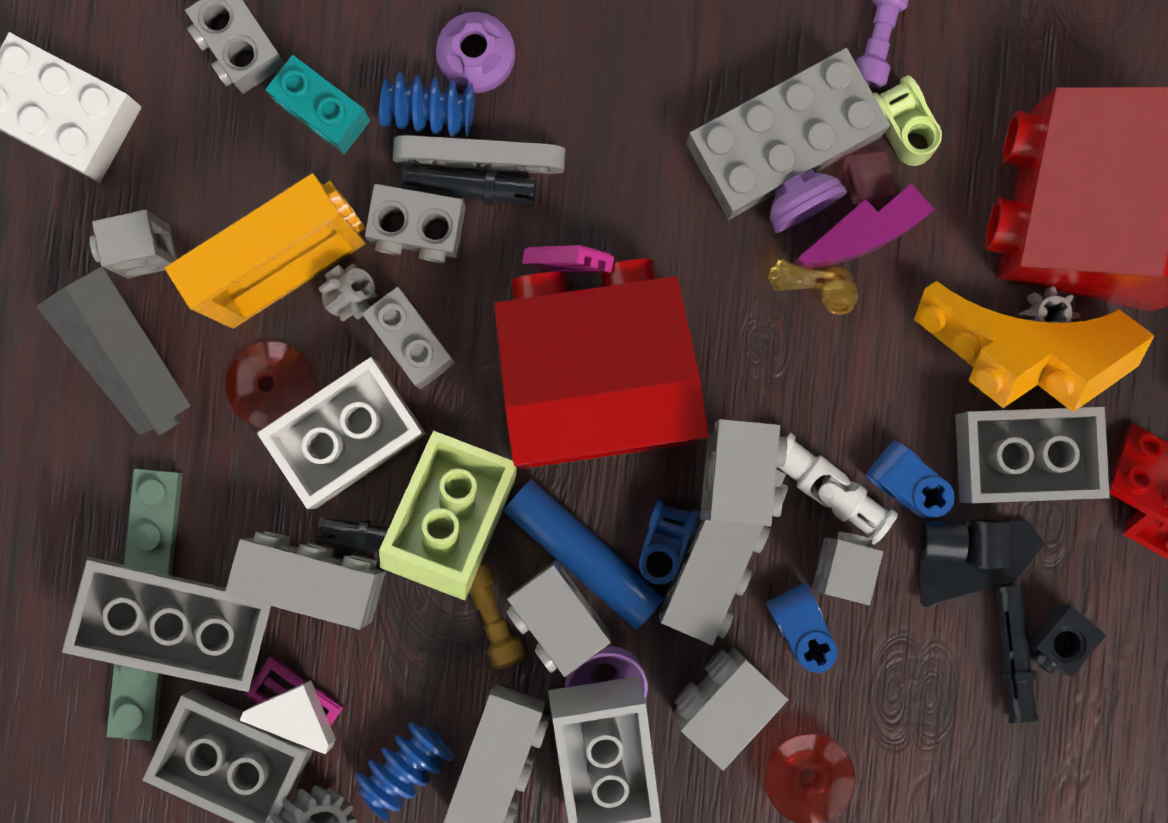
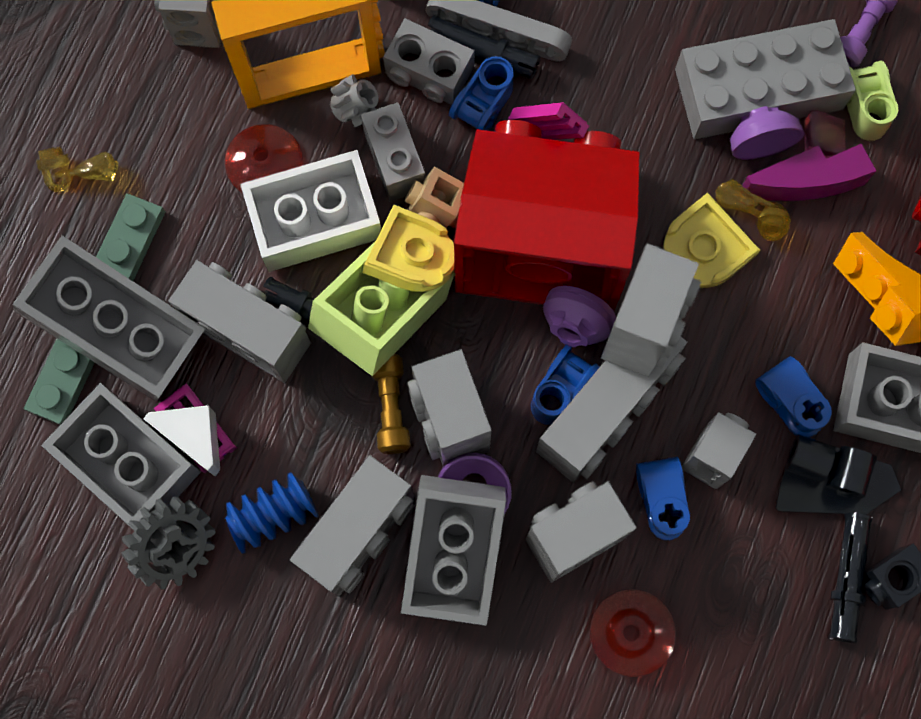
camera: 15 degrees right, 10 degrees down
dark grey slope [37,267,190,435] -> none
blue brick [503,478,665,630] -> none
white piece [778,432,898,545] -> none
none -> clear yellow piece [36,147,119,192]
none -> light yellow tile [362,205,455,292]
none -> tan brick [405,166,464,228]
none -> blue piece [449,57,513,131]
none -> medium lavender piece [543,286,616,348]
none -> light yellow tile [663,193,761,288]

